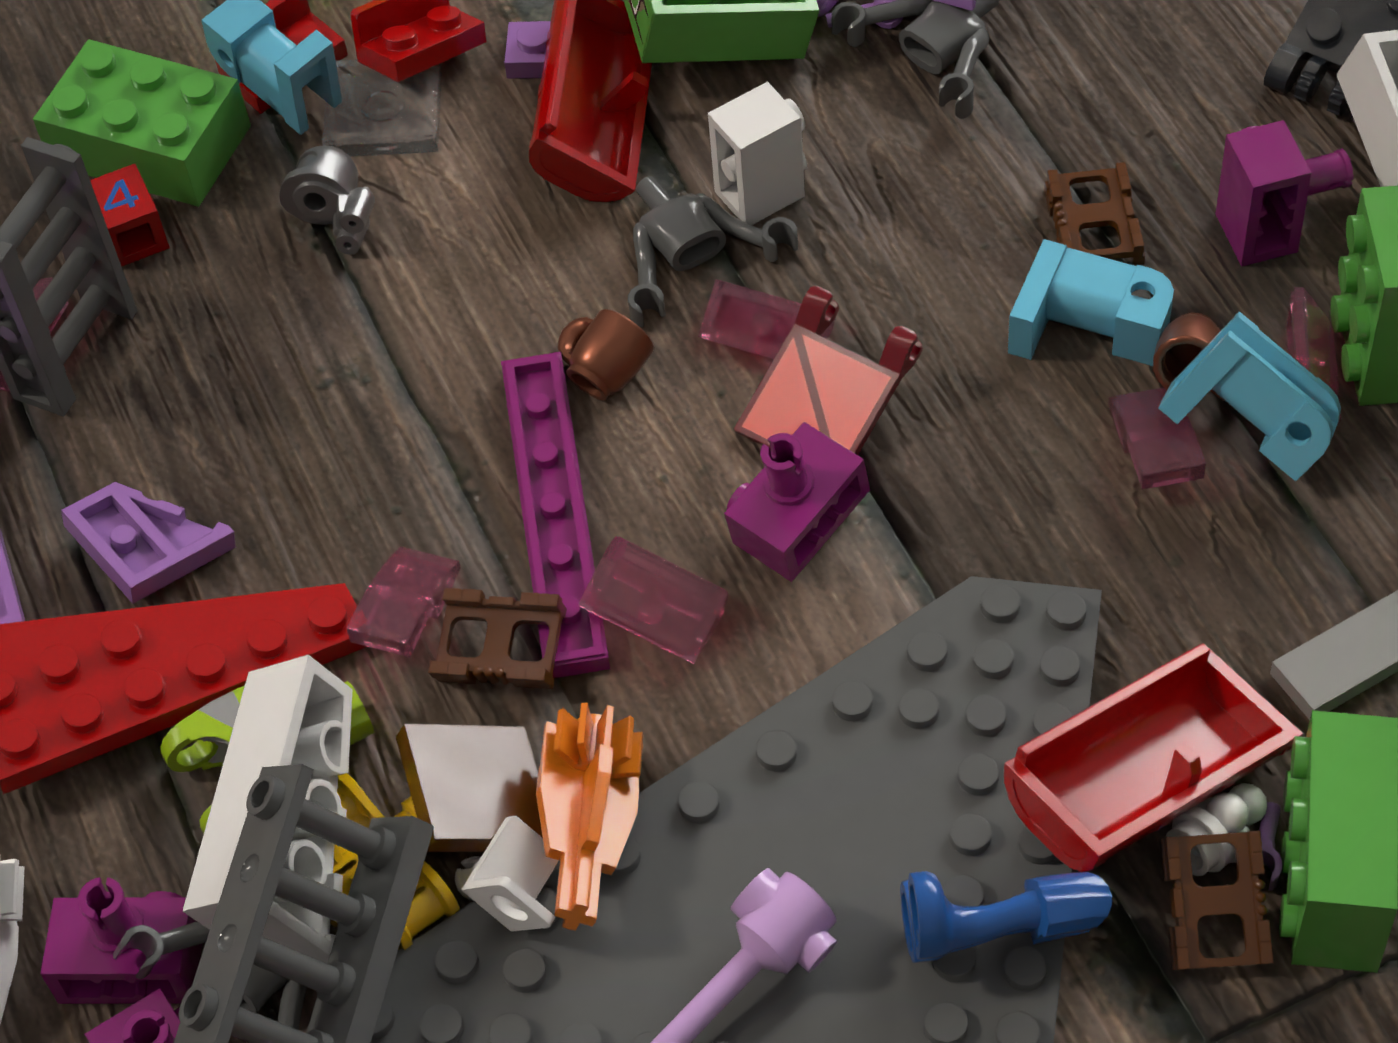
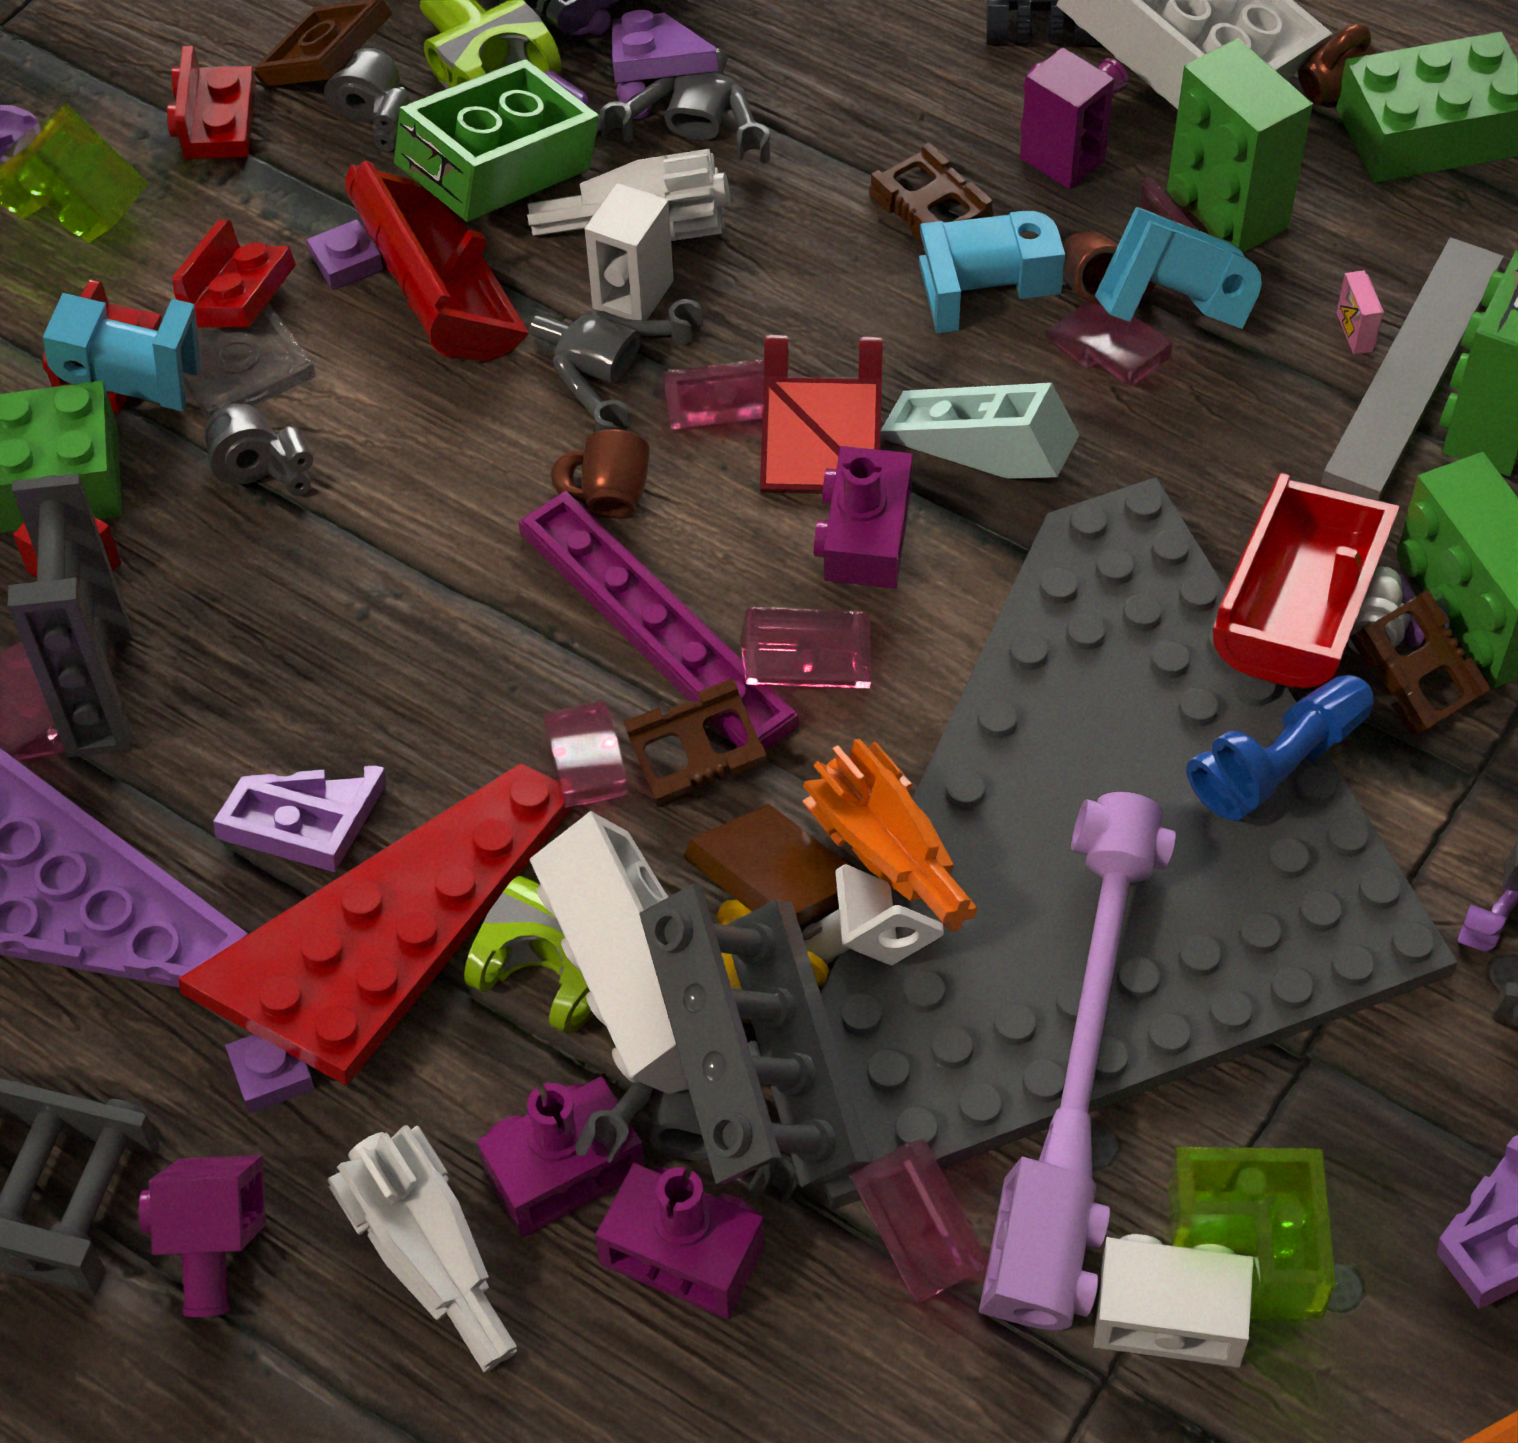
camera: 35 degrees left, 0 degrees up
none -> white piece [527,149,730,241]
none -> light aqua slope [881,383,1079,479]

